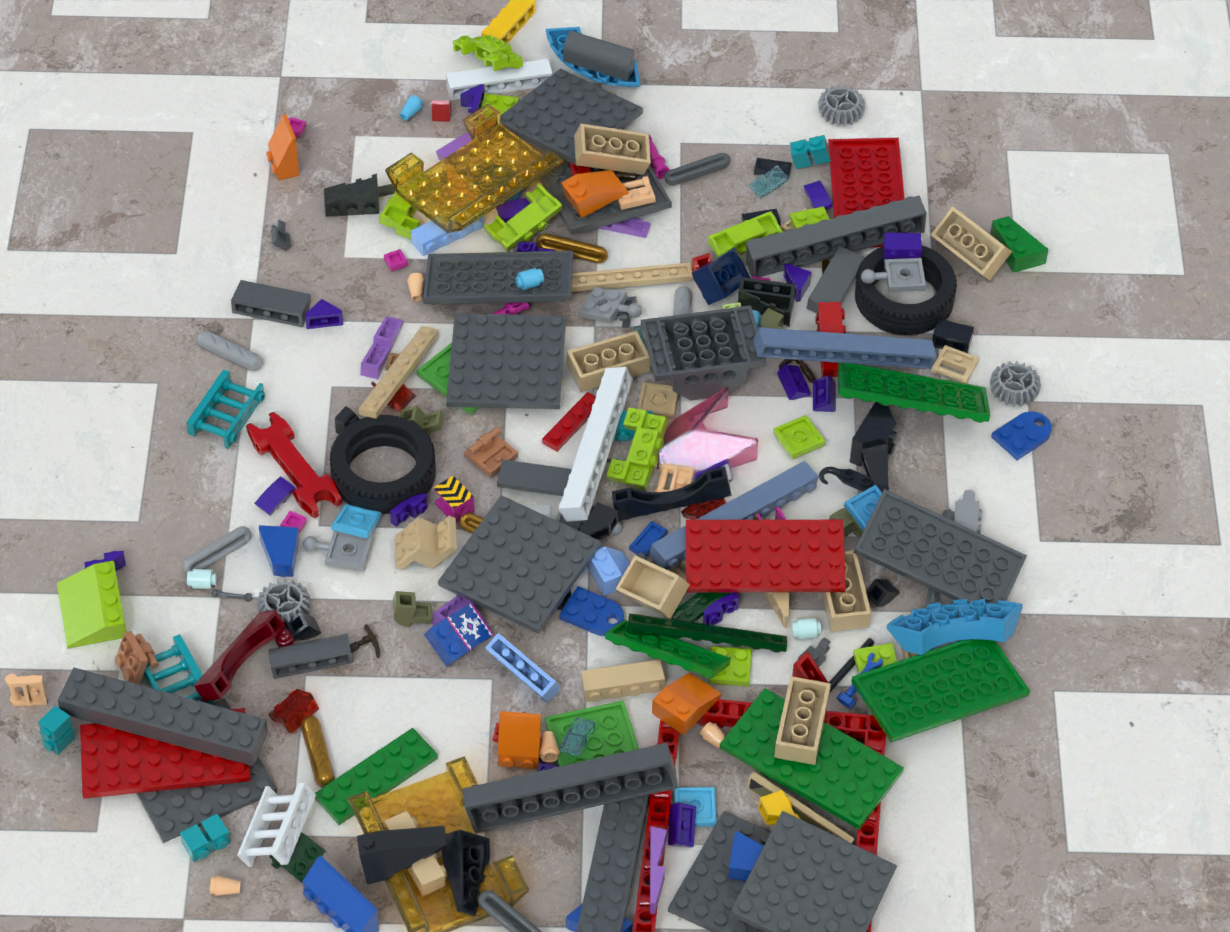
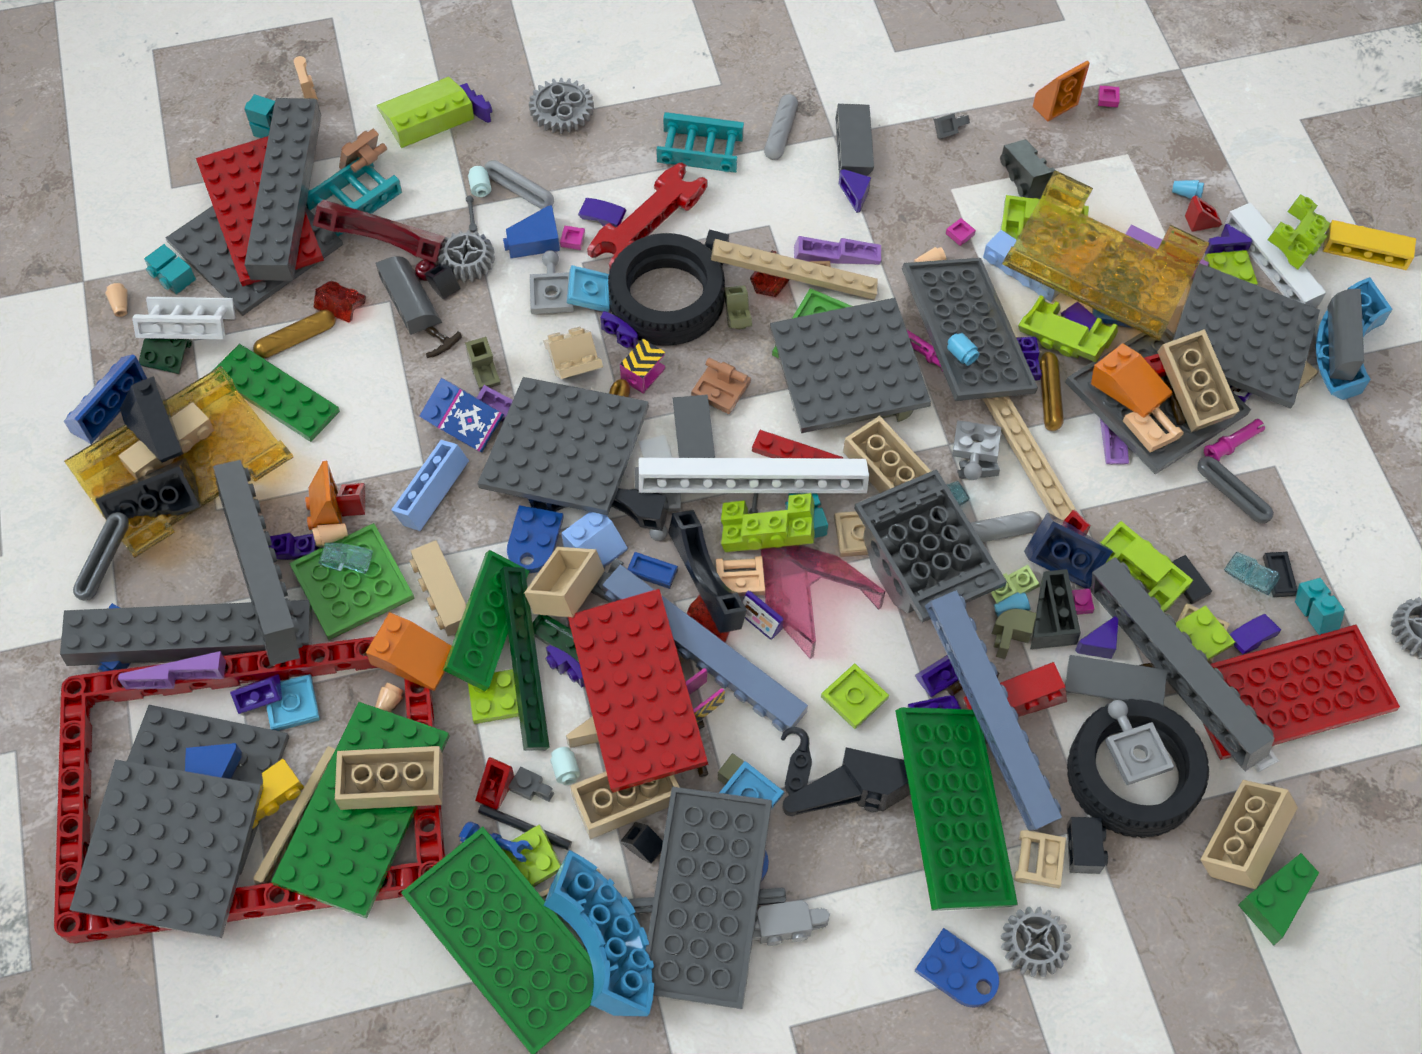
camera: 75 degrees right, 10 degrees up
dark purple brick [883,232,922,261] -> none
none -> light grey gear [529,78,594,134]

